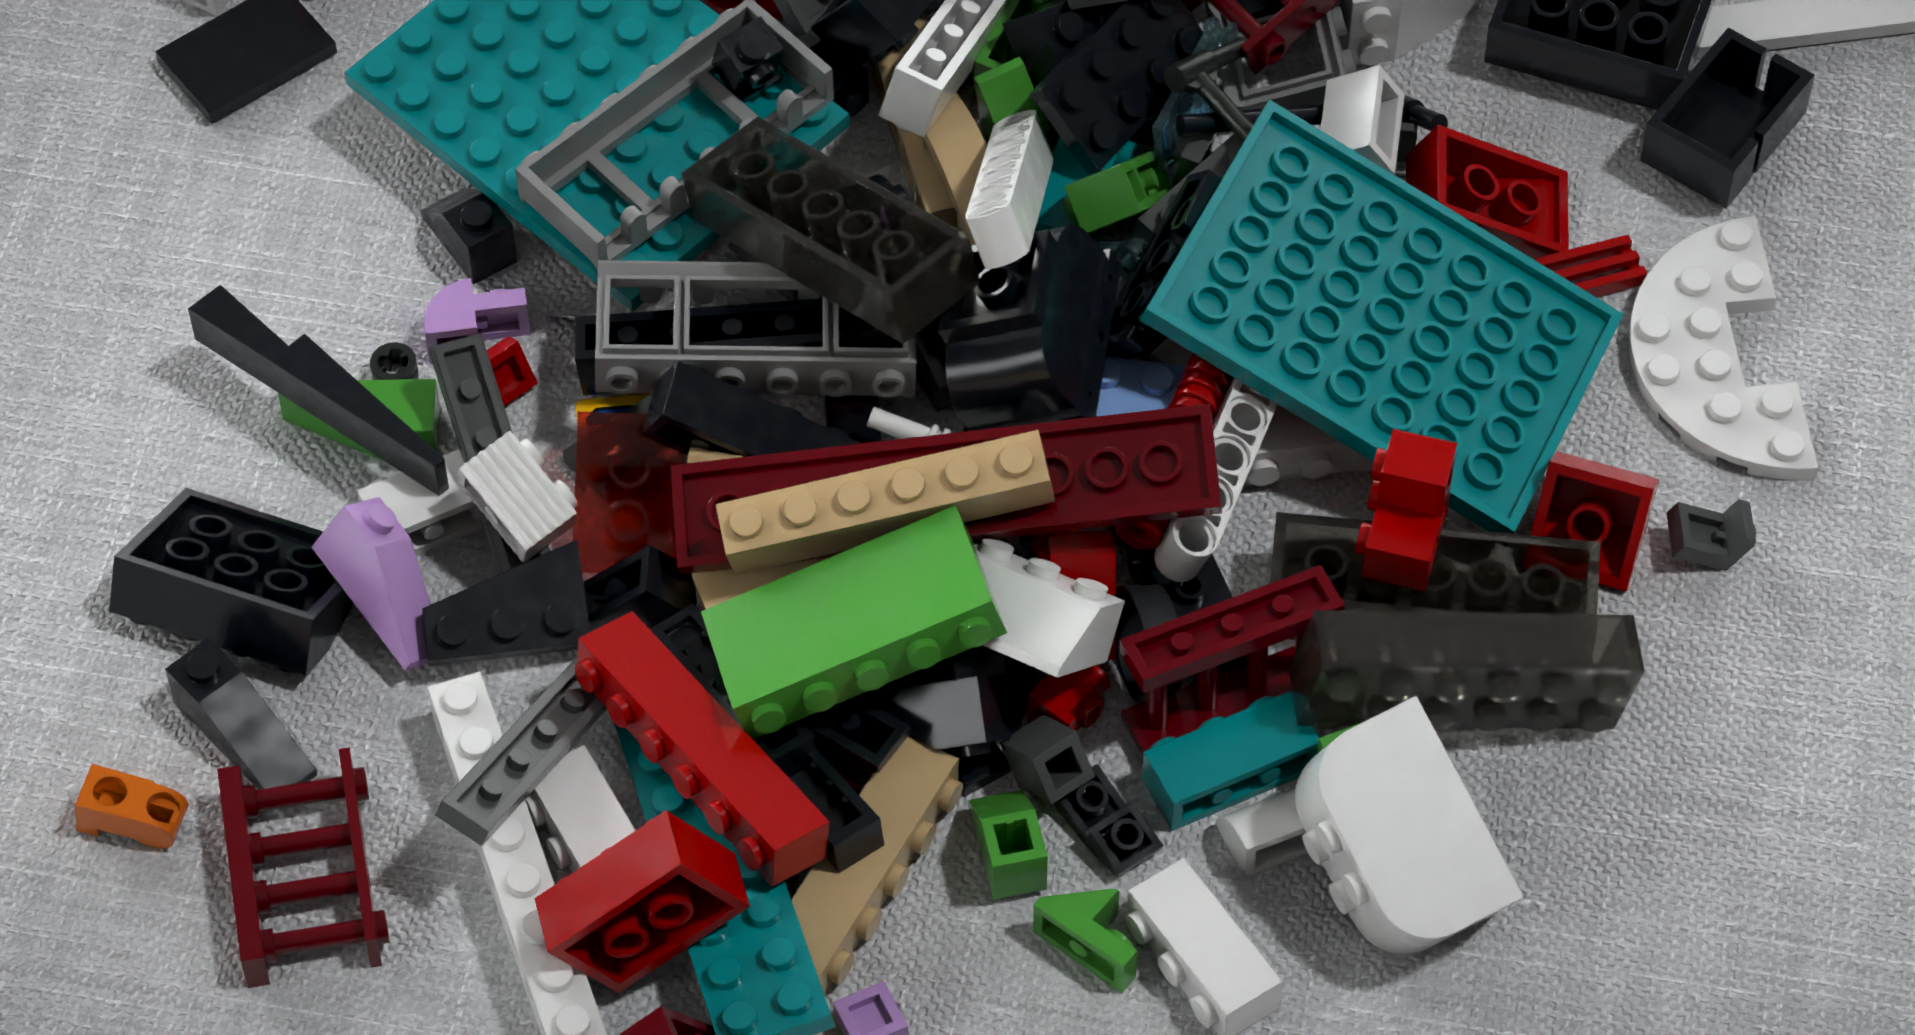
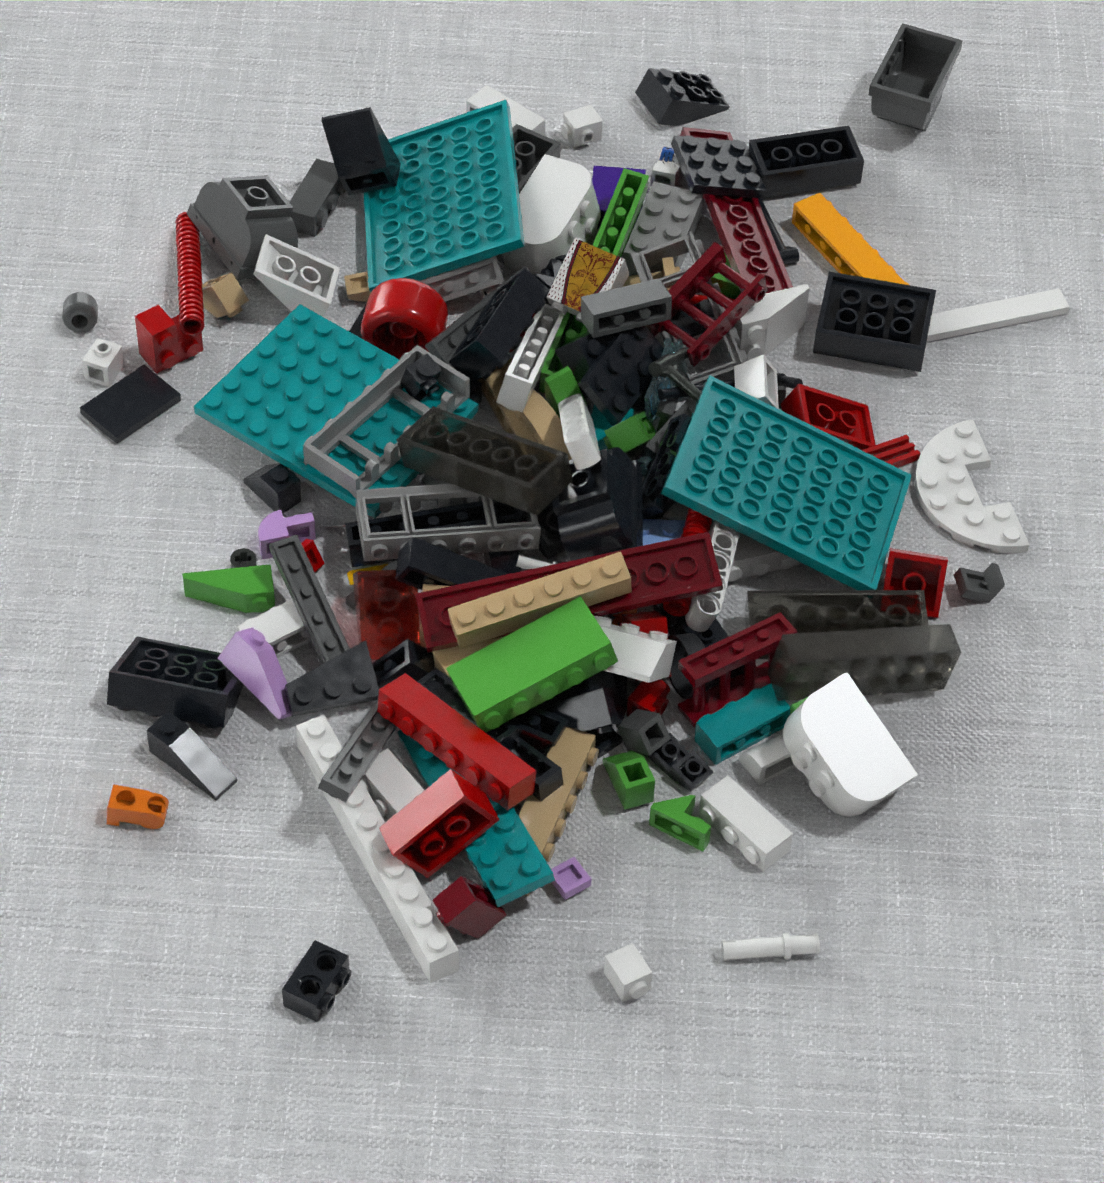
camera: 10 degrees left, 5 degrees down
black slope [188,285,449,496] -> none
dark red fence [217,747,390,988] -> none
white brick [457,431,578,563] -> none
red brick [1355,429,1457,591] -> none
black piece [1640,27,1815,209] -> none

